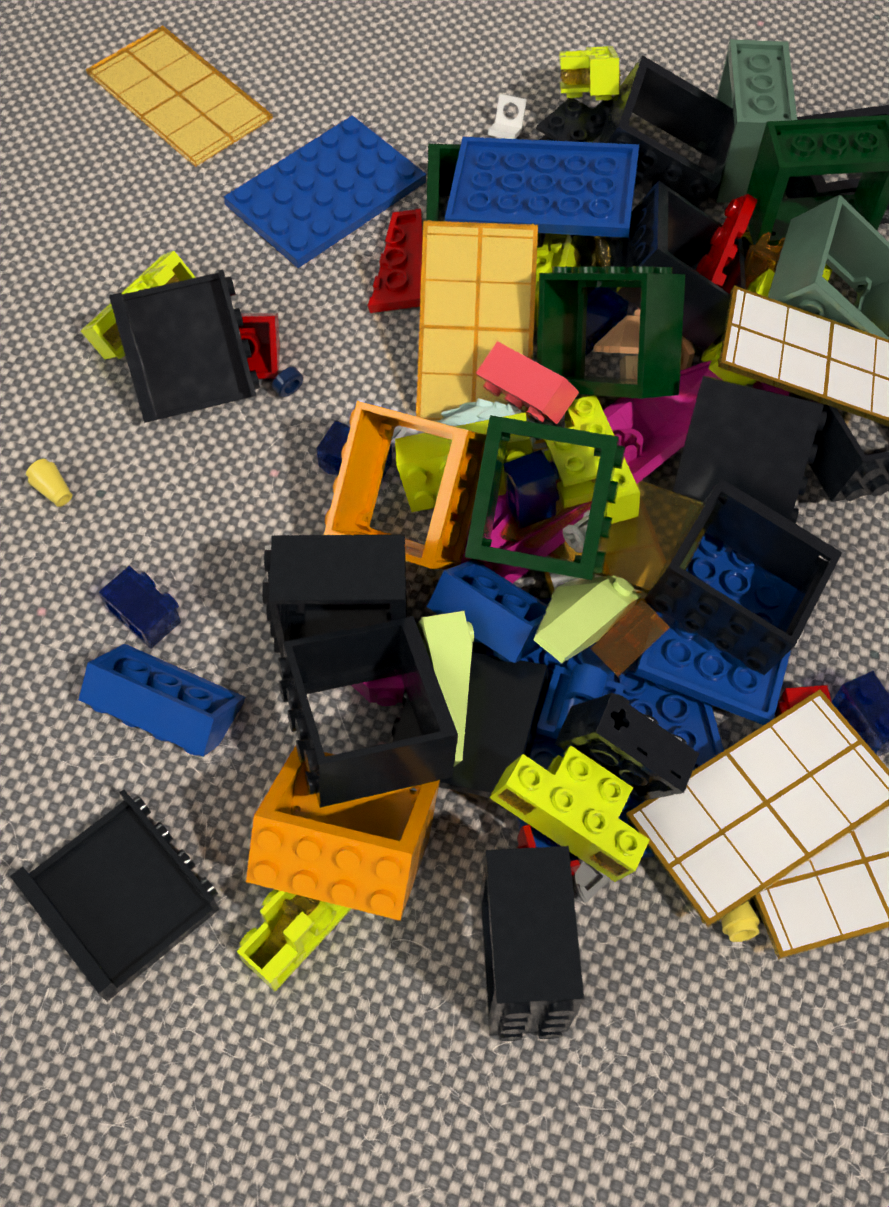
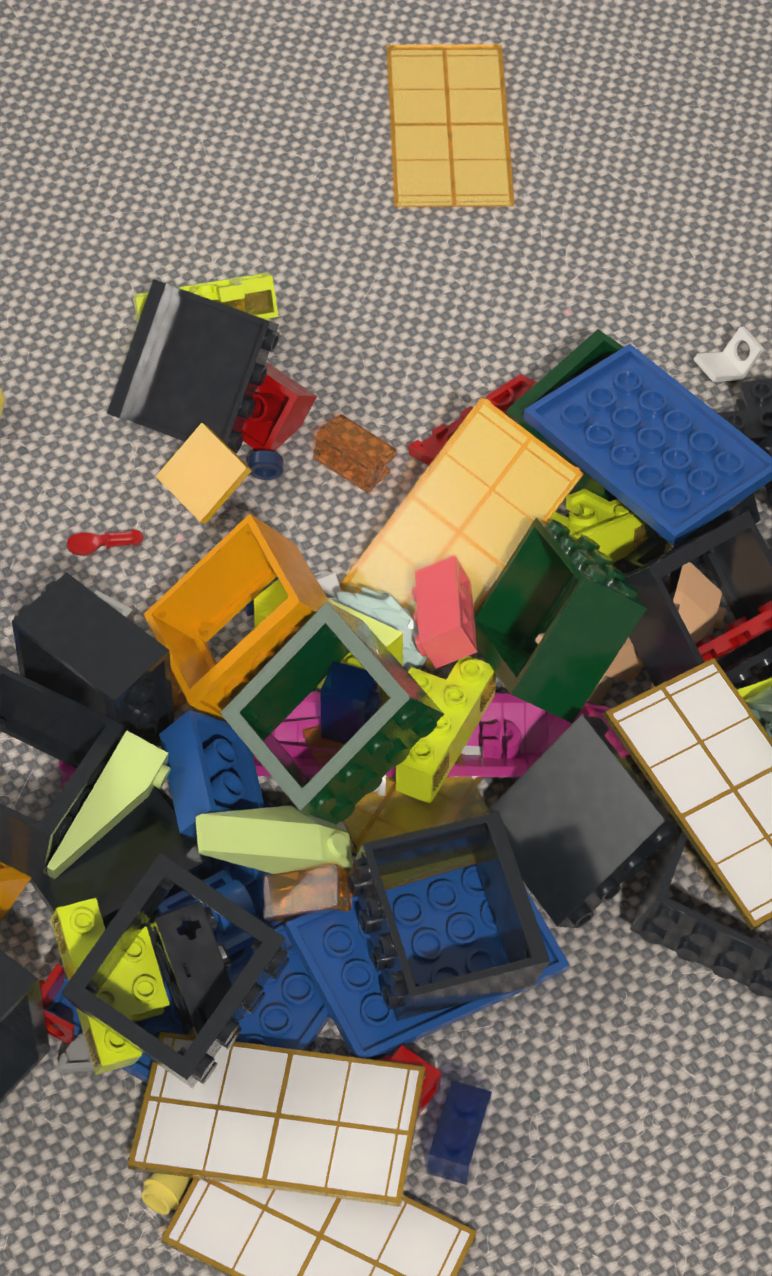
camera: 40 degrees right, 5 degrees down
blue plate [224,115,426,268] -> none
none -> black window [61,853,290,1089]
none -> red piece [66,529,144,556]
none -> yellow tile [156,423,252,524]
none -> clear orange hinge [313,414,397,494]

